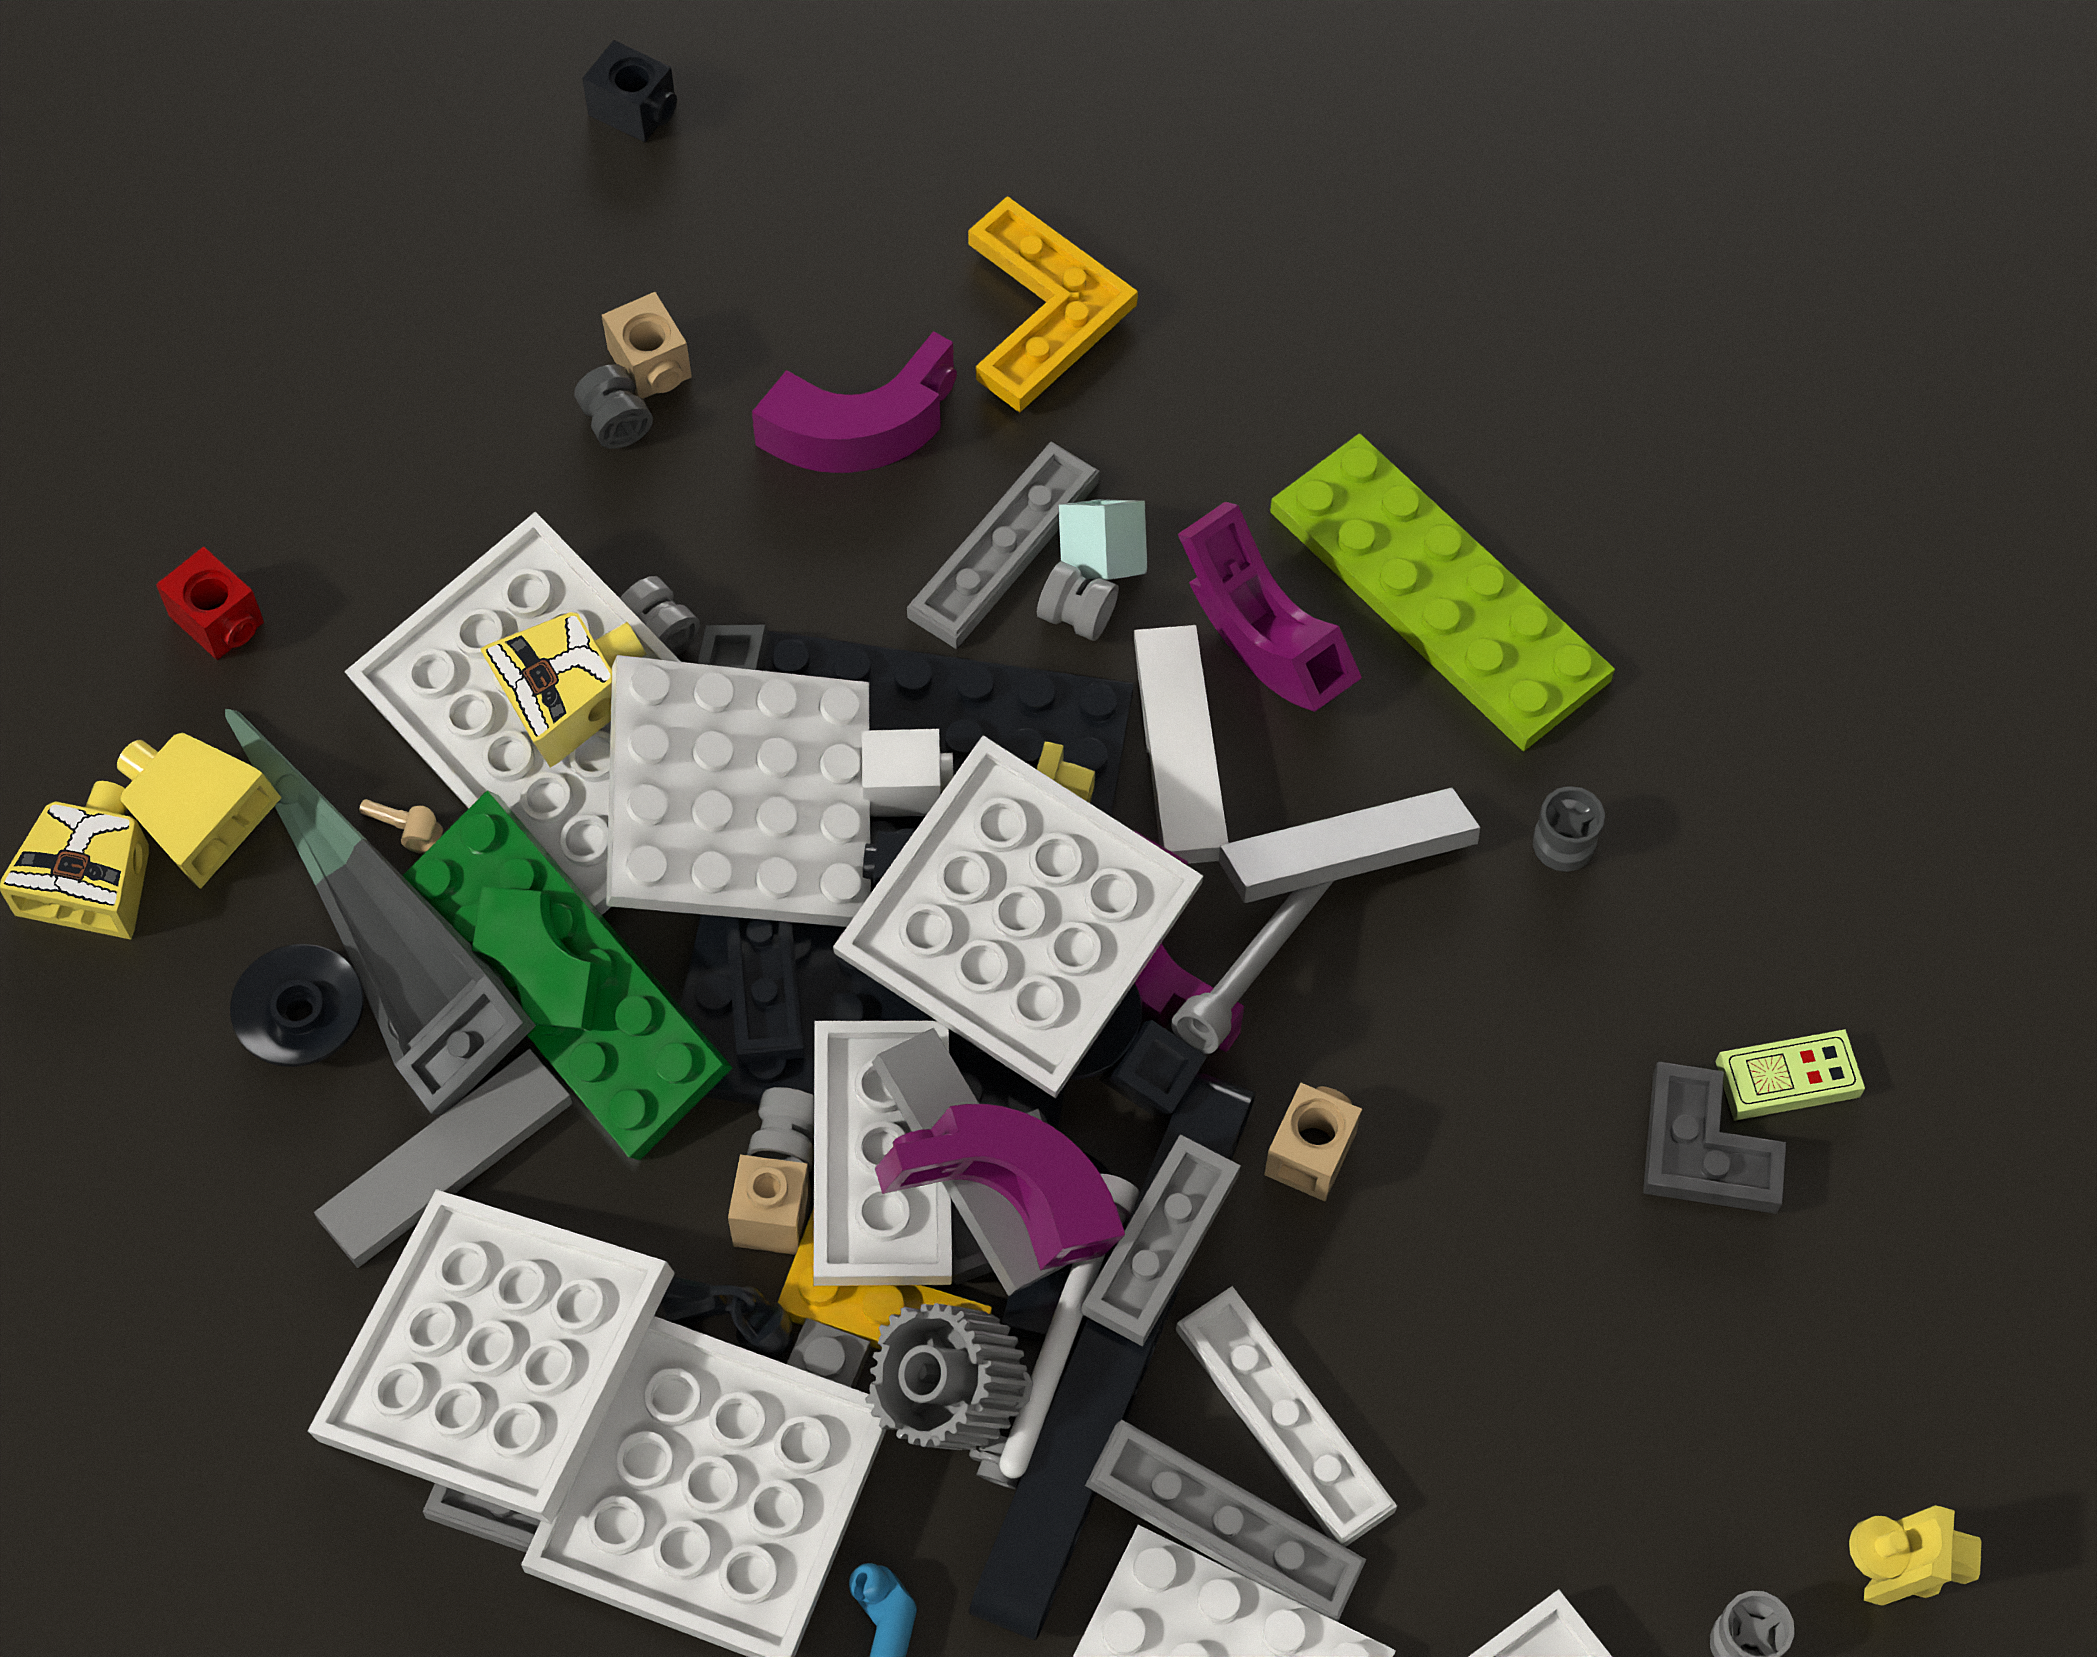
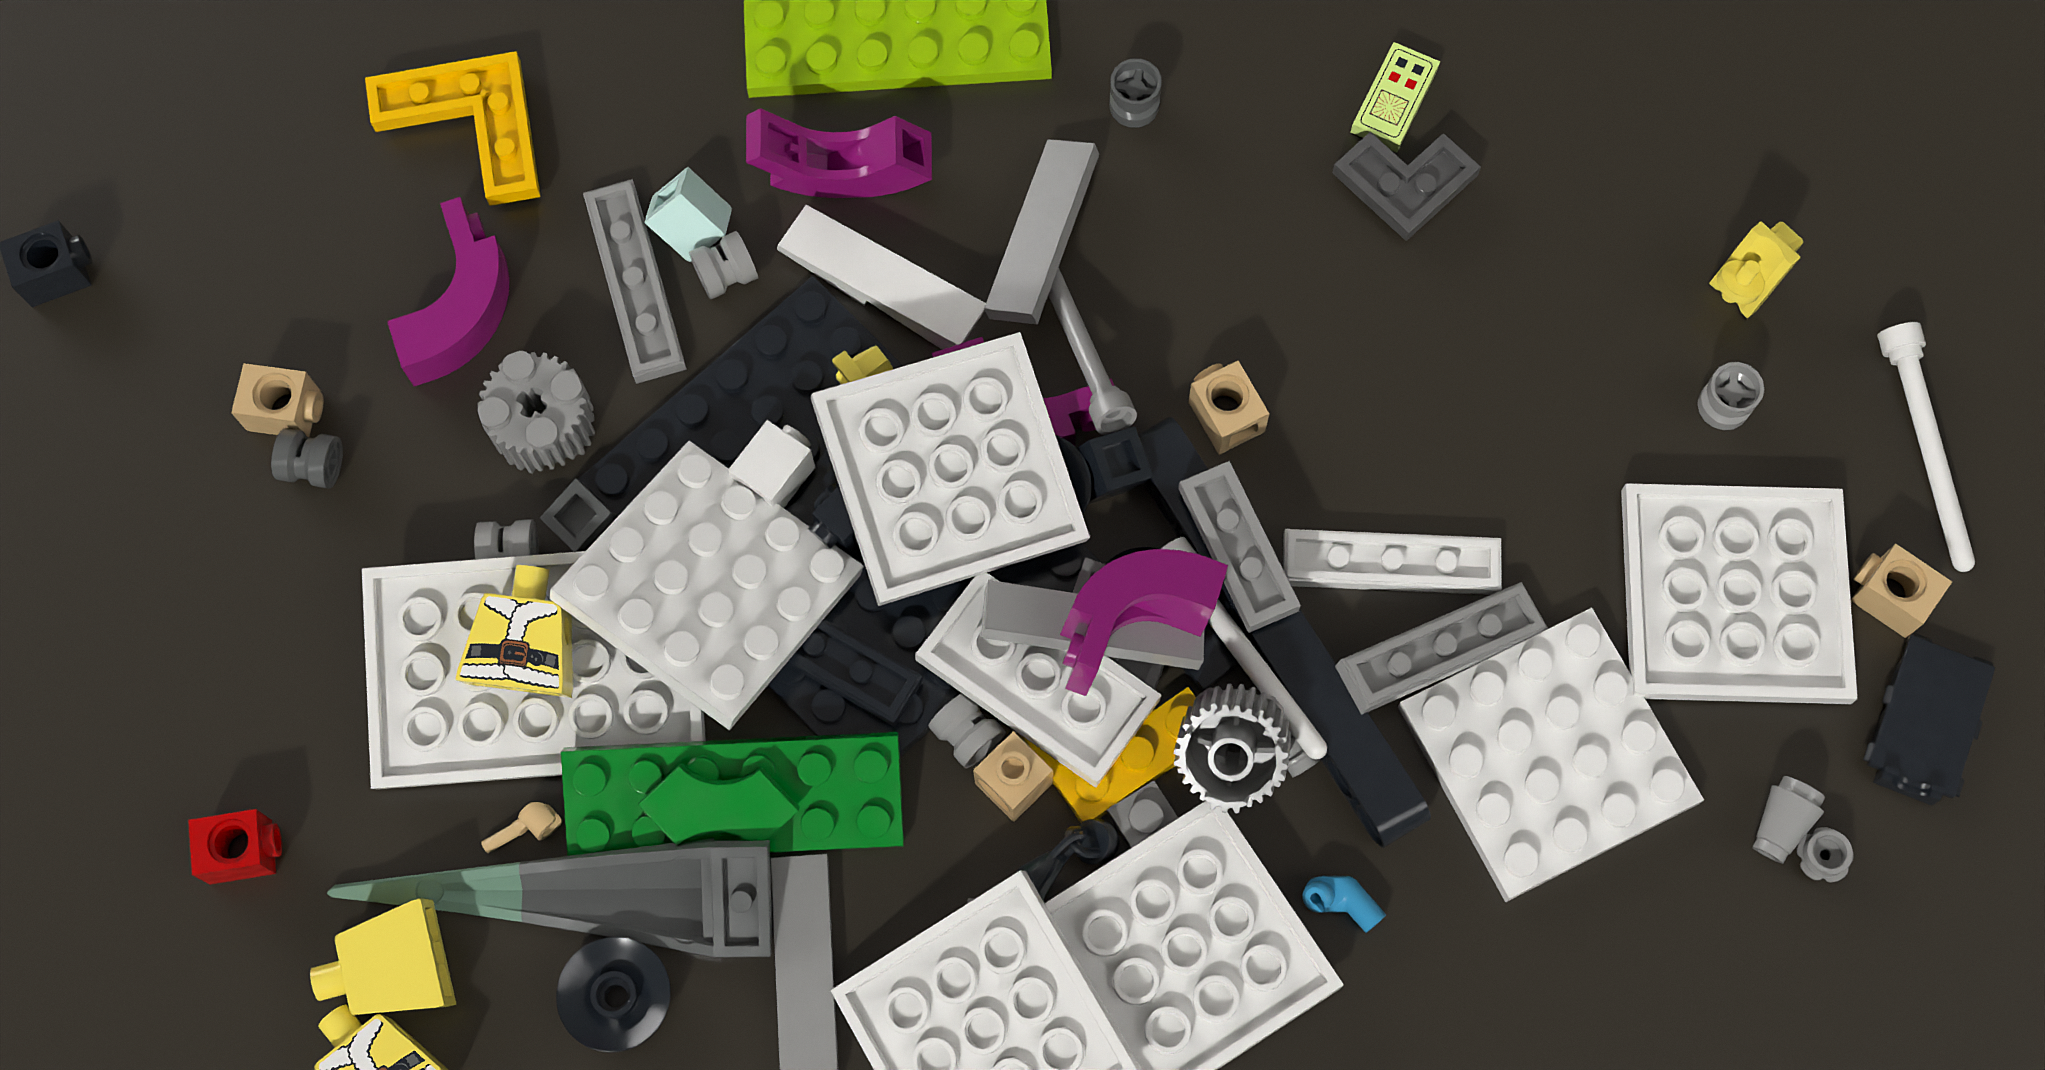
camera: 50 degrees left, 10 degrees up
none -> light grey brick [477,350,595,474]

